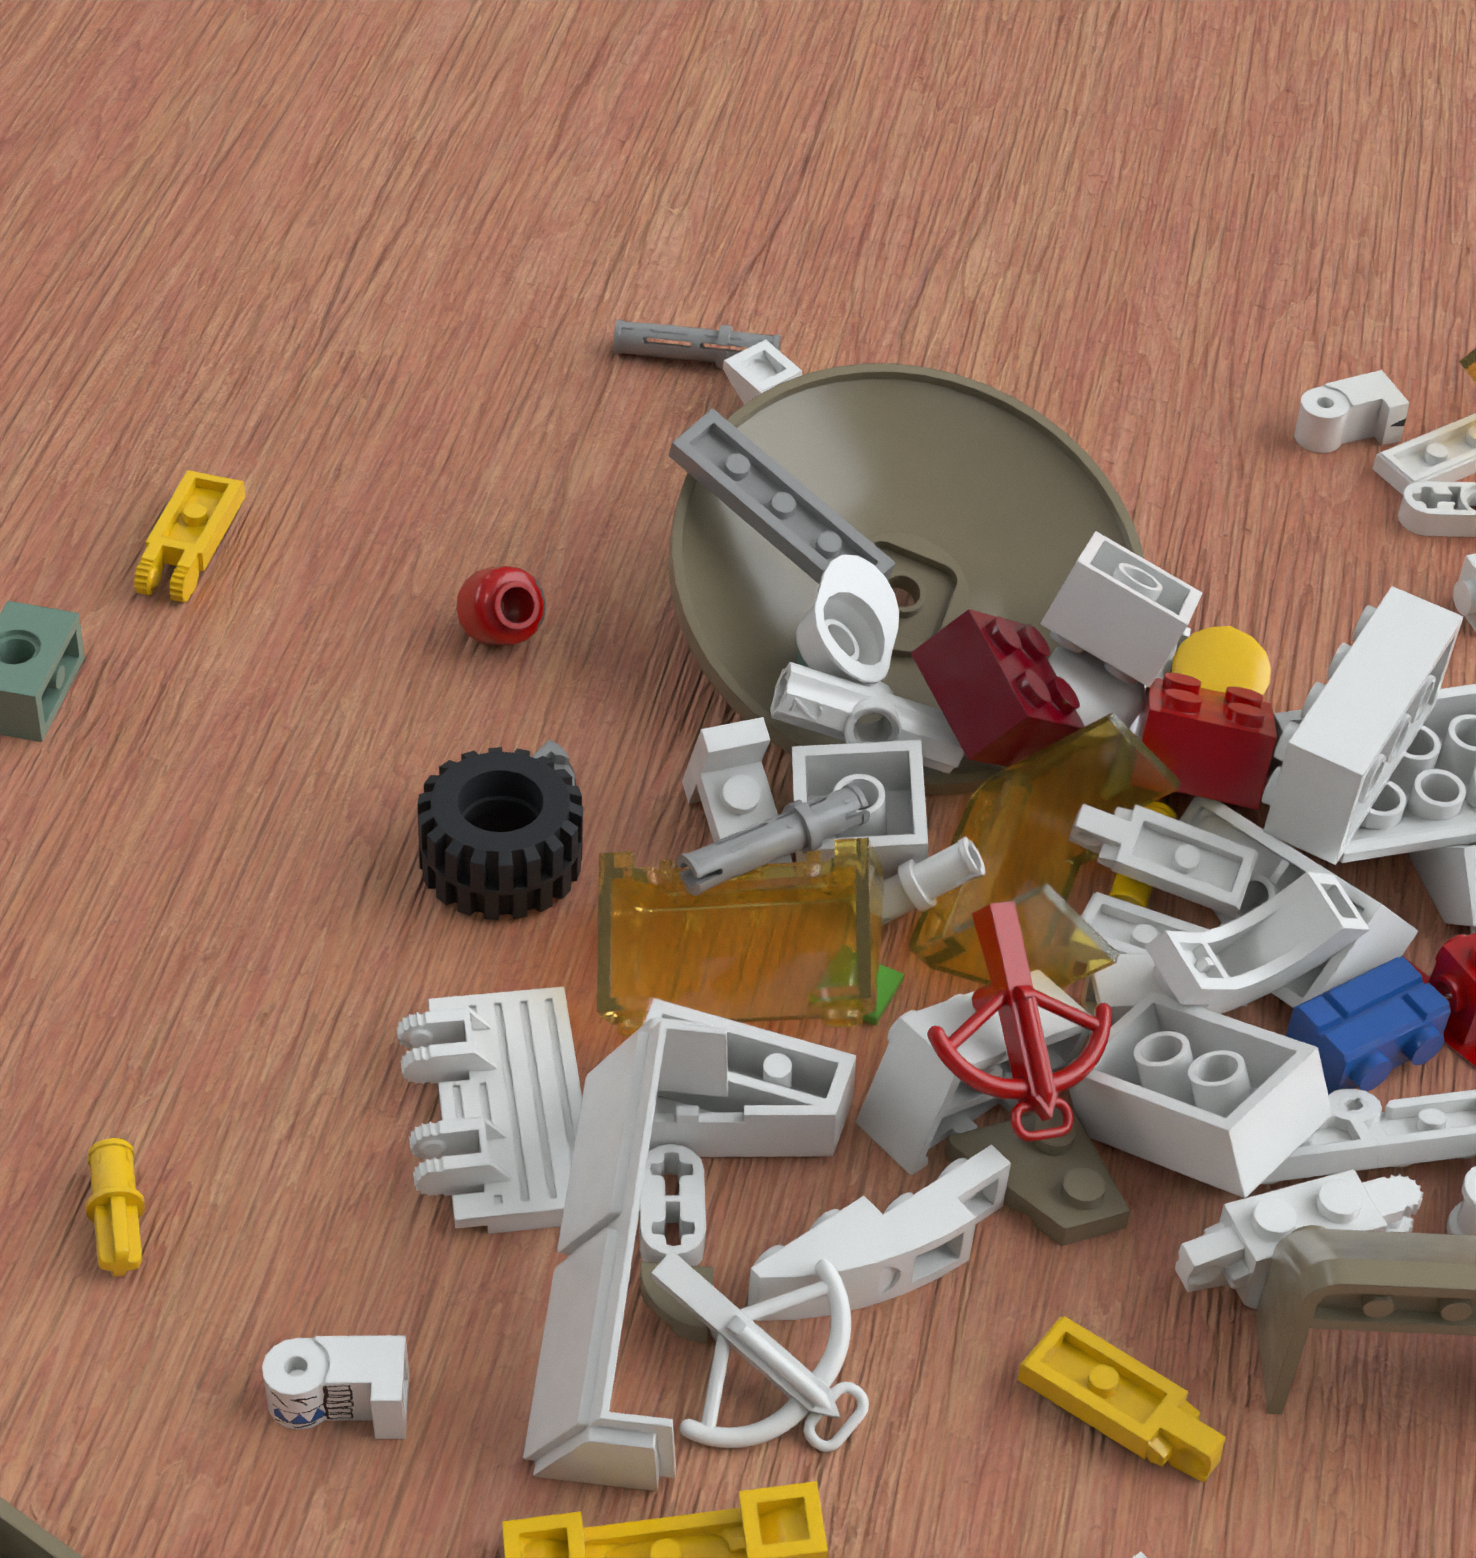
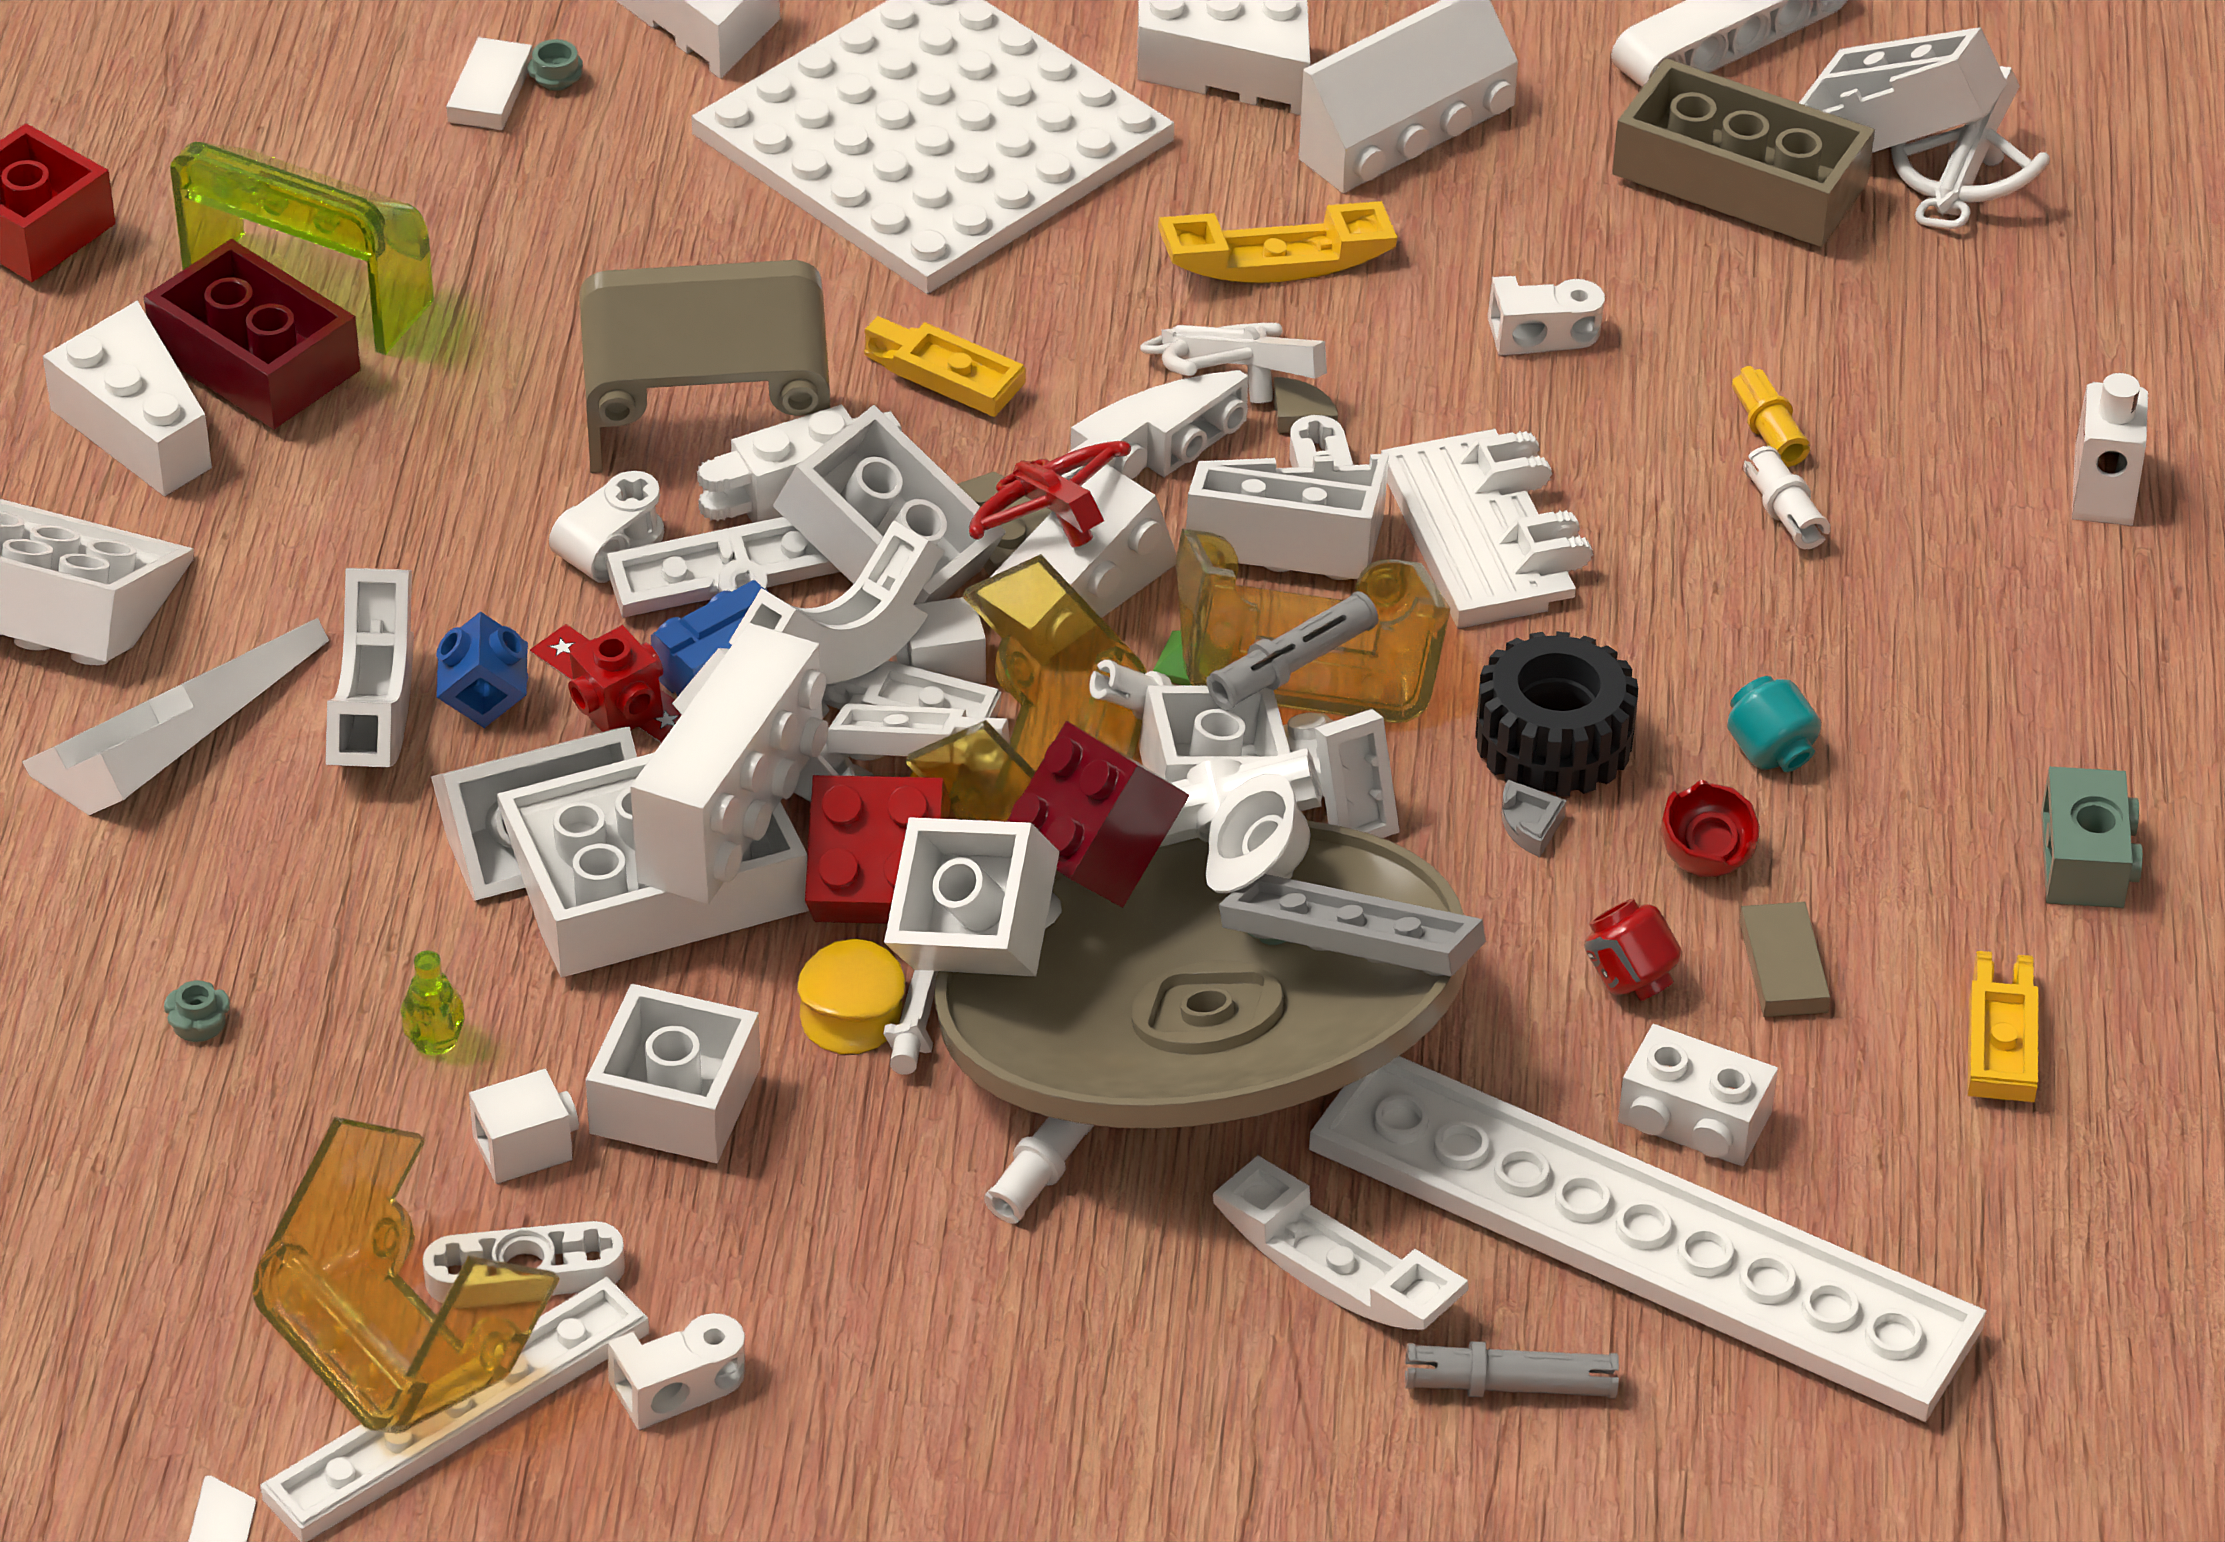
camera: 175 degrees right, 0 degrees up
white piece [523,1018,728,1491] -> none
none -> white brick [586,984,761,1163]
none -> white plate [1309,1056,1986,1422]
none -> white brick [1618,1024,1778,1167]
none -> red hair [1660,780,1760,877]
none -> teal head [1727,676,1822,772]
none -> dark tan tile [1739,902,1830,1017]
none -> white pin [1743,446,1830,549]

